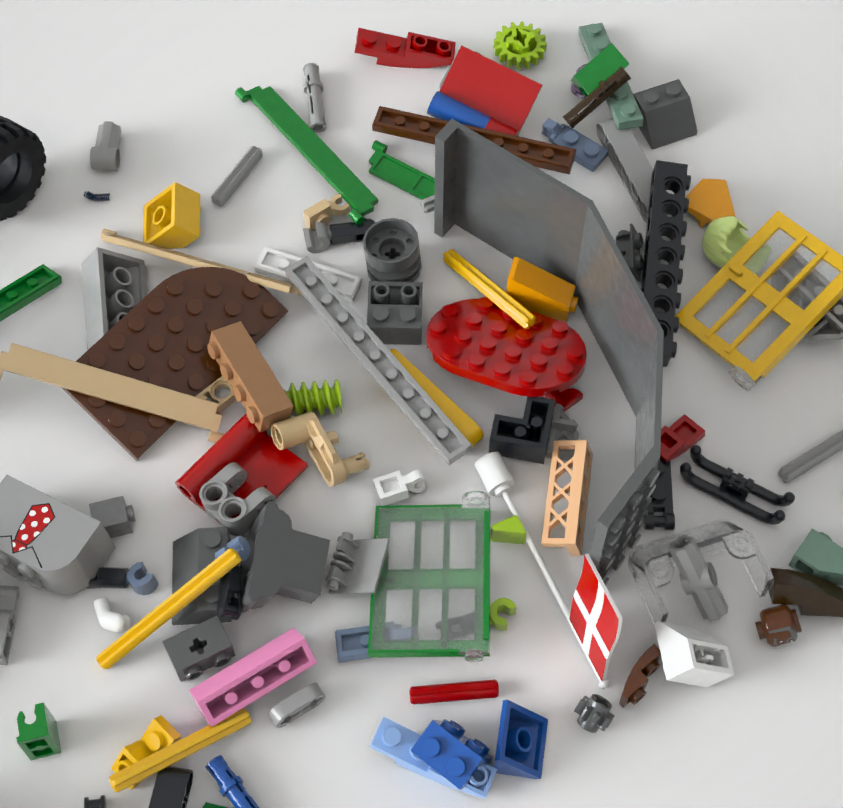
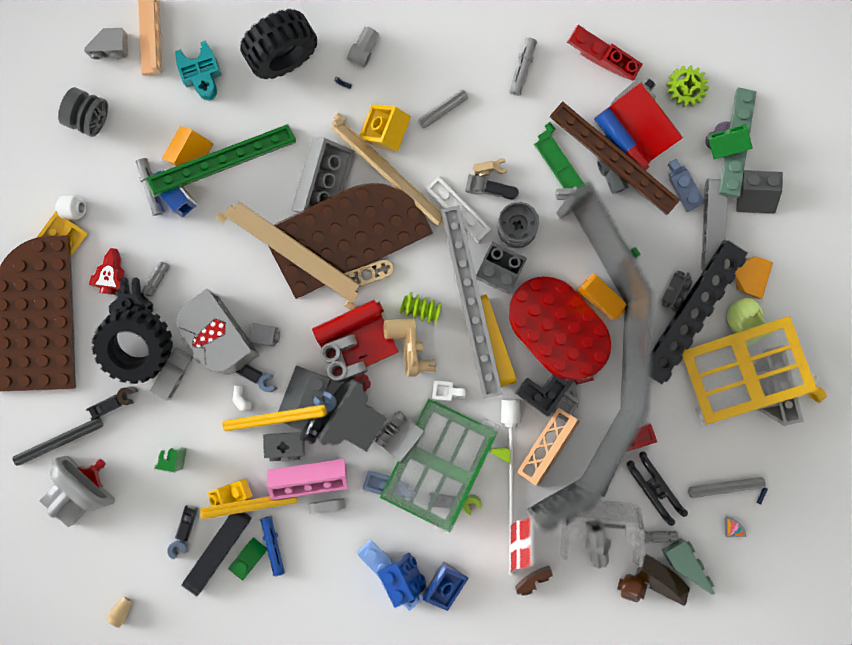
camera: 25 degrees right, 25 degrees up
medium nougat brick [207,321,293,432] -> none
green piece [235,86,379,225] -> none
red axle [409,679,499,704] -> none
yellow axle [443,249,536,329] -> none
dark brown pin [563,66,631,129] -> none
dark grey gear [574,694,615,733] -> none
white slope [654,621,734,687] -> none
none -> light grey axle [640,531,679,543]

